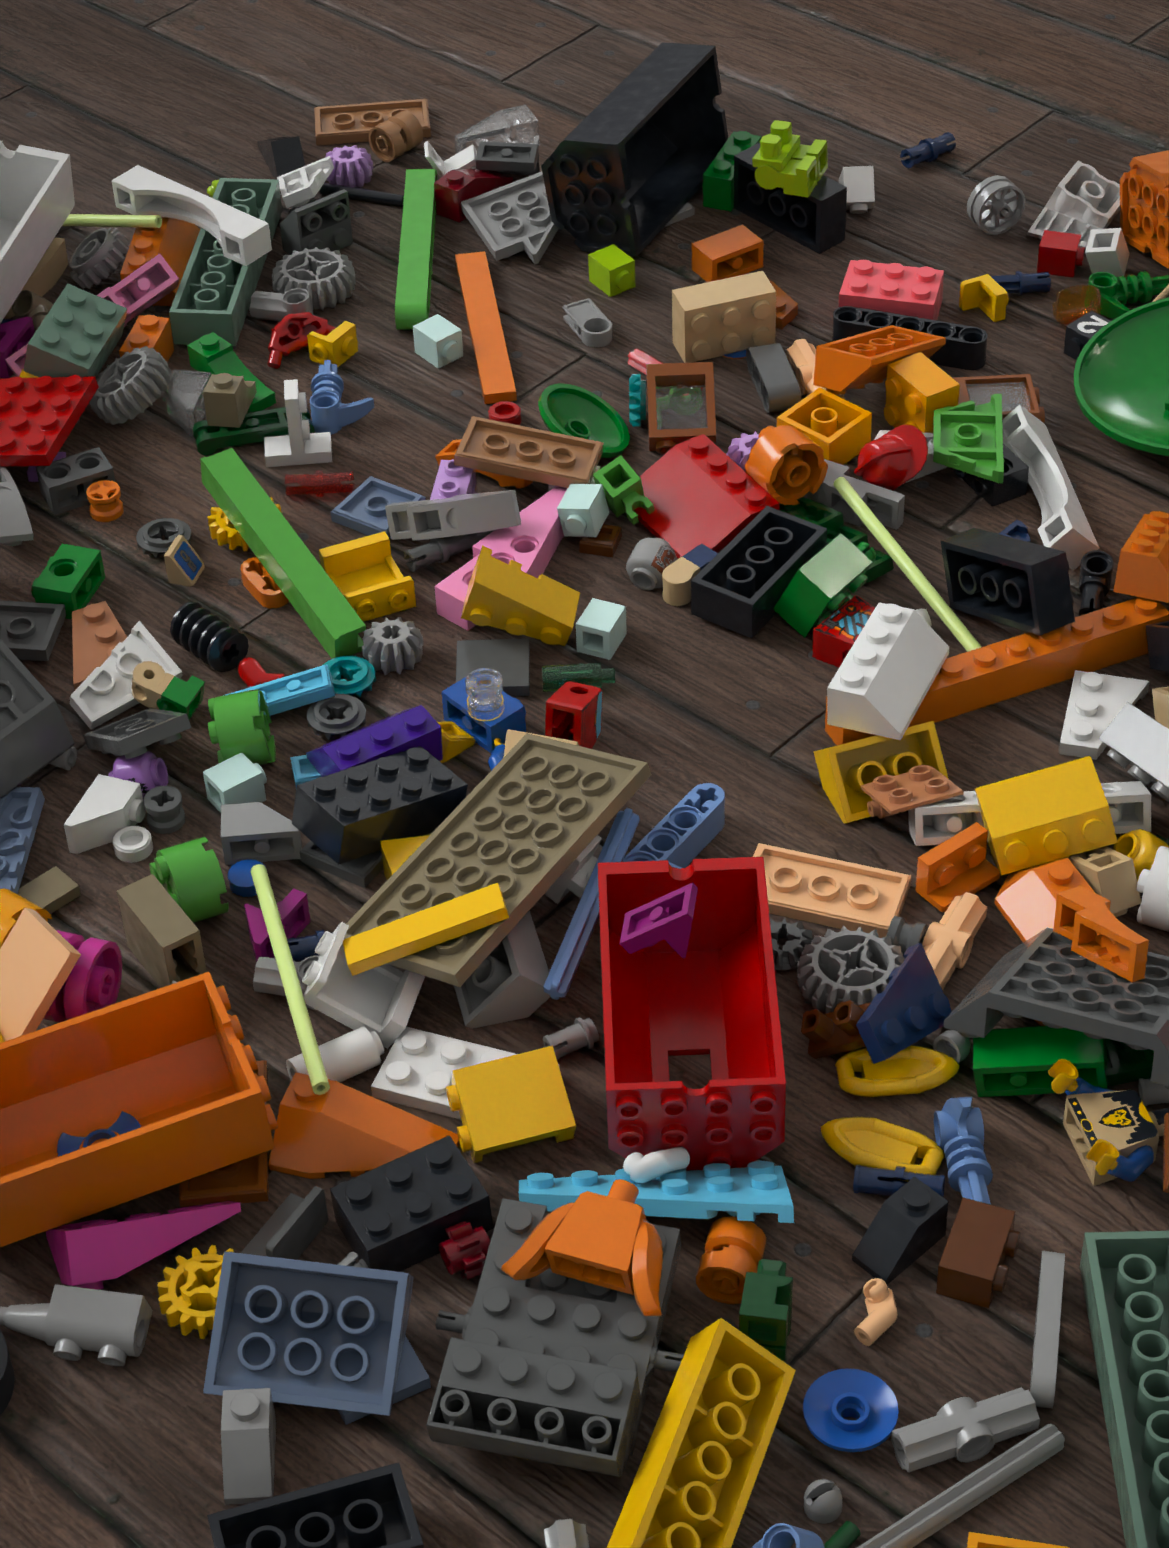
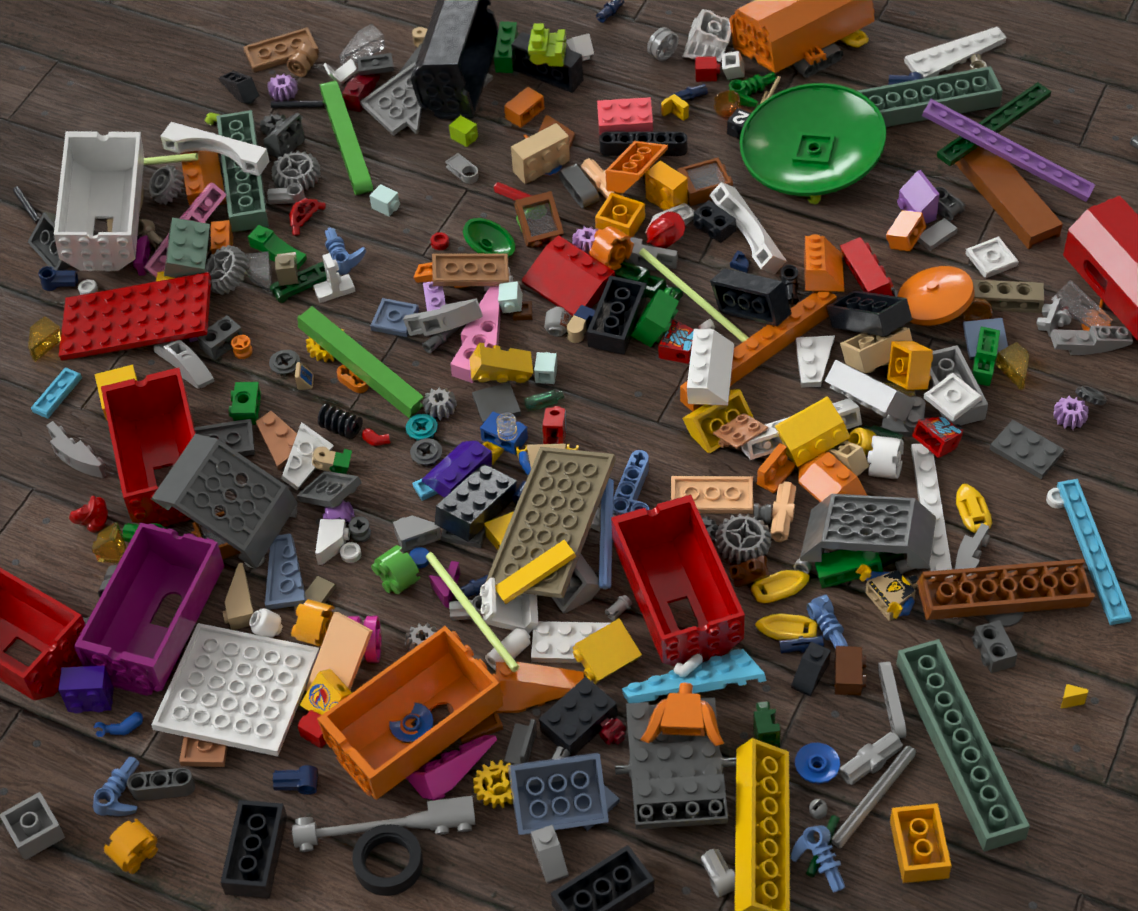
camera: 15 degrees left, 10 degrees up
dark tan brick [117,874,207,988] -> none
light aqua brick [203,753,267,813] -> none
bright green brick [208,689,276,765] -> none
medium azure tile [223,665,335,716] -> none
white wing [277,156,335,208] -> none
clear red pin [285,470,355,497] -> none
yellow bracket [307,321,358,367] -> none
yellow panel [319,531,416,622] -> none
orange tile [455,251,517,404] -> none
bright green brick [593,455,654,525] -> none
magenta slope [619,883,698,958] -> none
teal gear [629,374,646,427] -> none
orange wheel [696,1217,767,1304] -> none
light nougat arm [854,1278,898,1346] -> none
dark blue wing [856,943,952,1064] -> none
bright green wing [933,394,1004,483] -> none
orange slope [1053,886,1149,983] -> none

